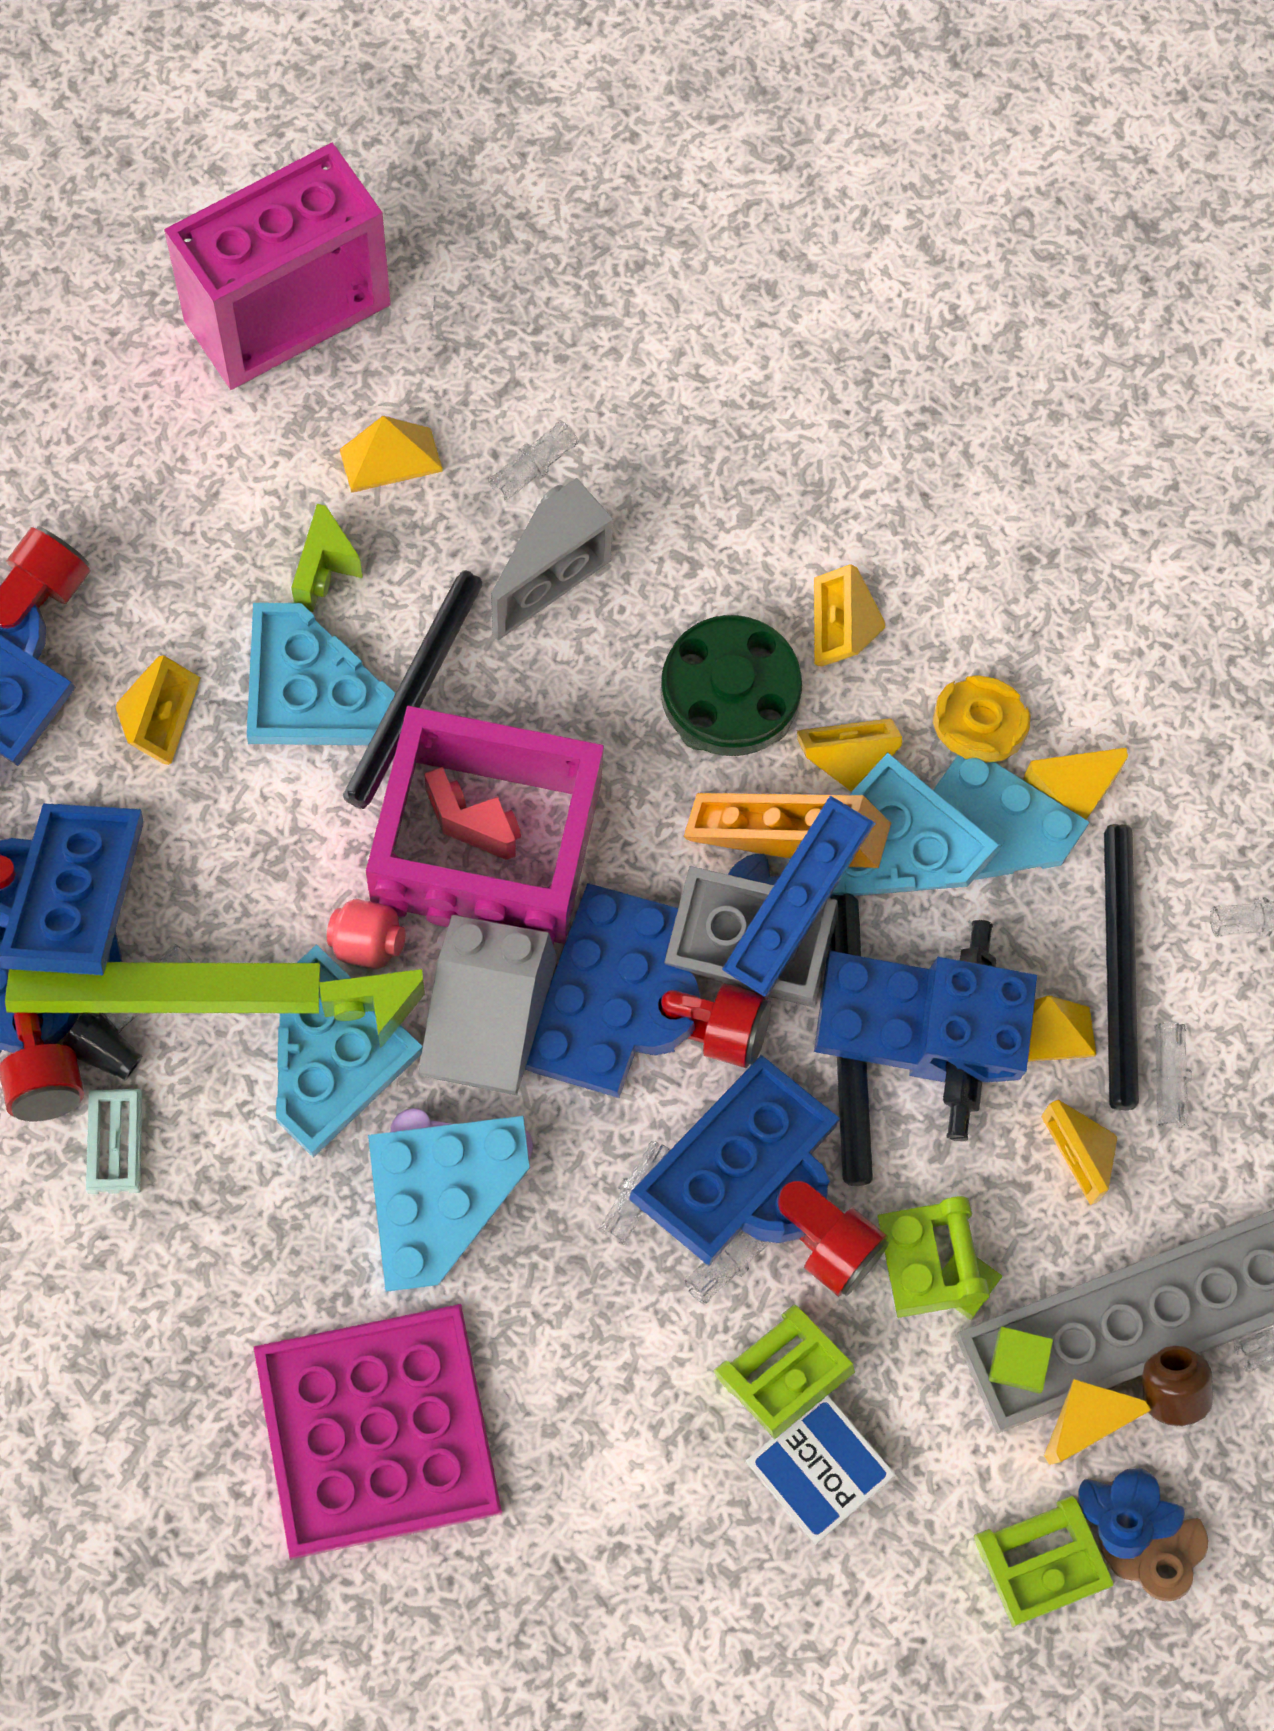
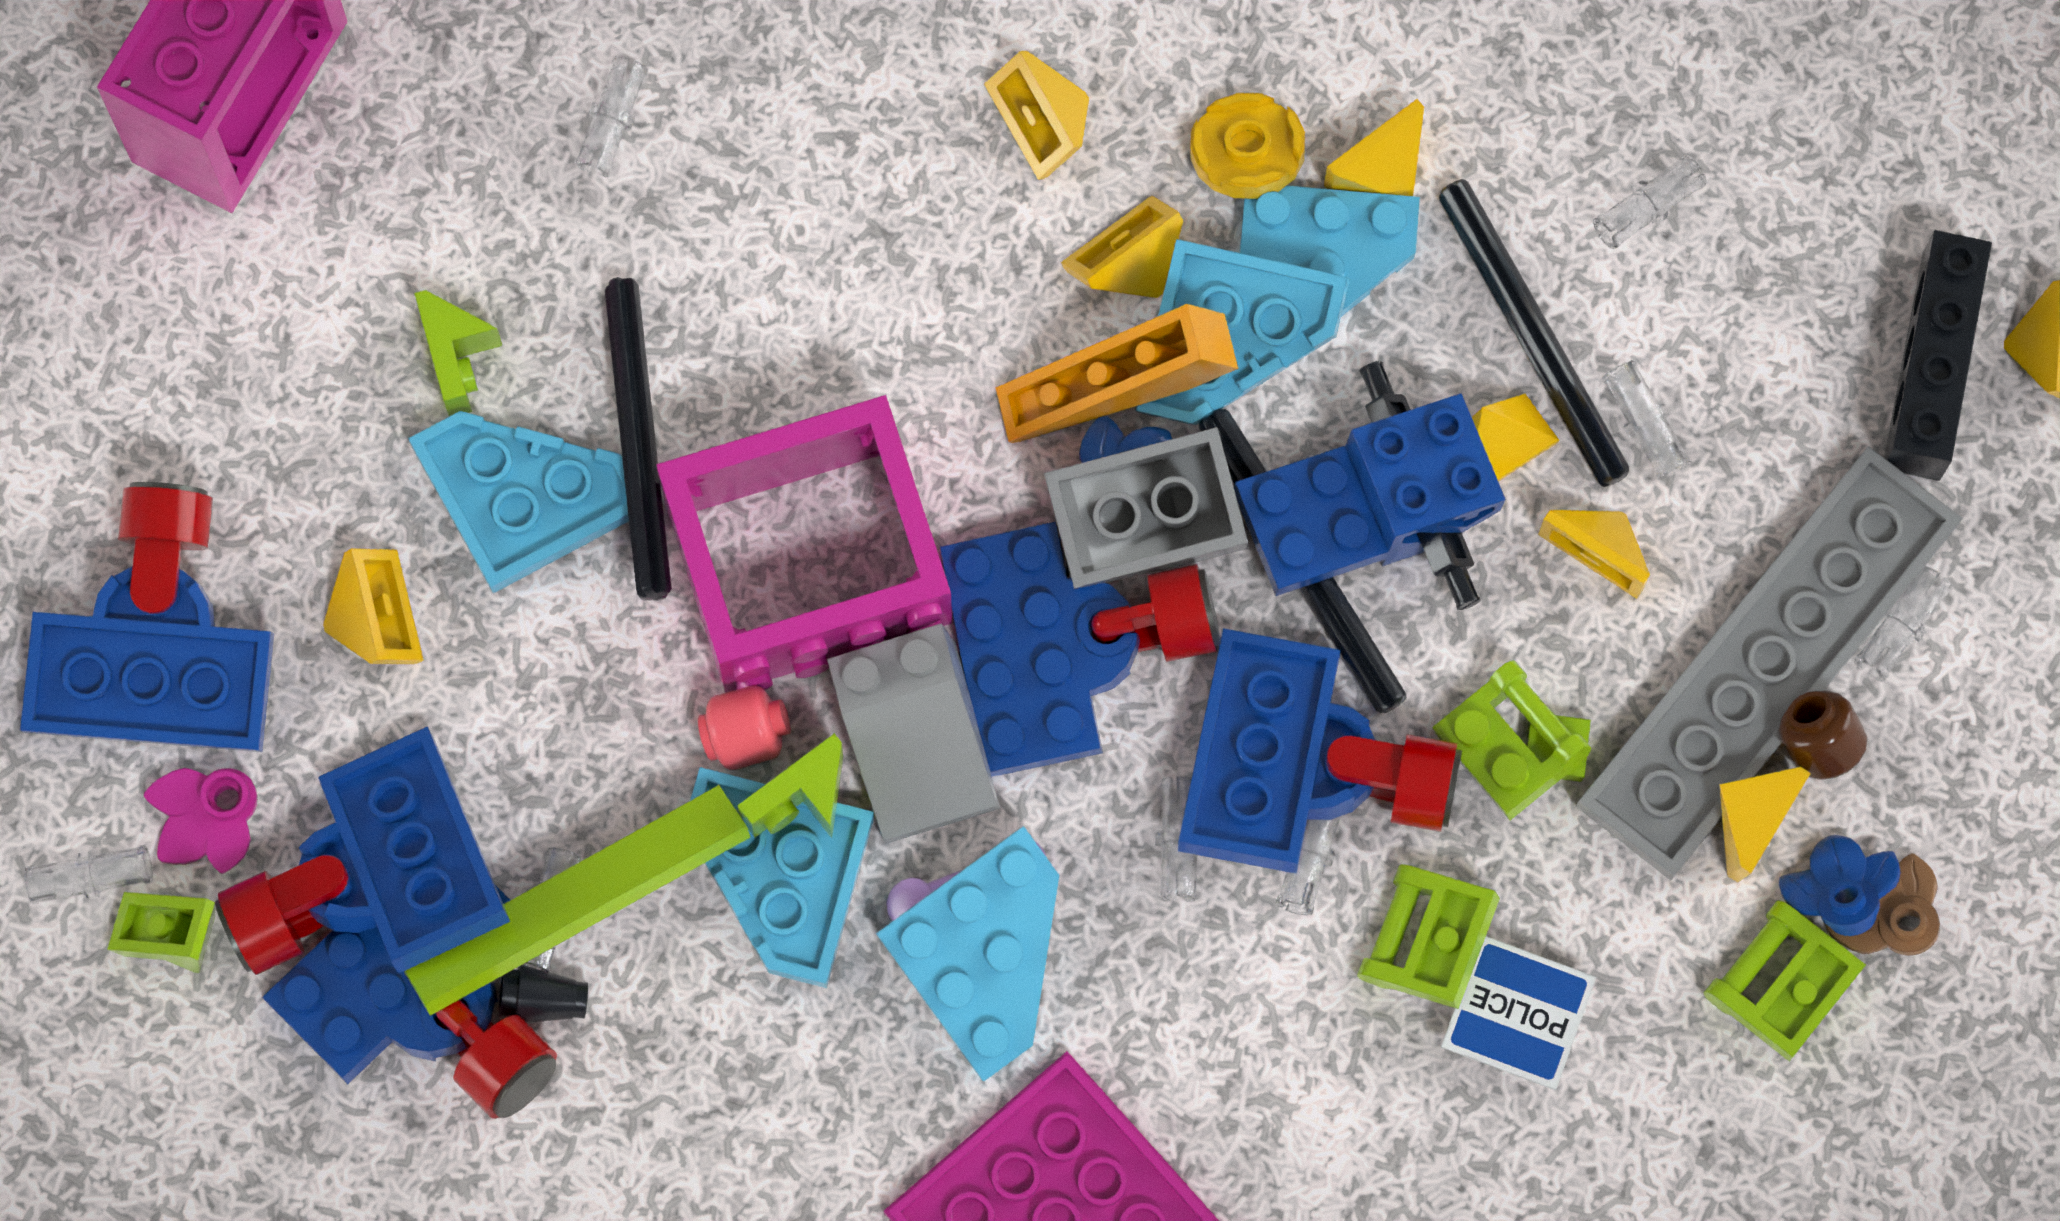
camera: 25 degrees left, 5 degrees up
light aqua tile [86,1089,142,1194] -> none
yellow slope [340,416,443,493] -> none
coral slope [424,767,521,860] -> none
light grey slope [491,478,613,641] -> none
dark green piece [660,615,802,756] -> none
blue tile [722,795,875,997] -> none
lime tile [988,1326,1053,1394] -> none

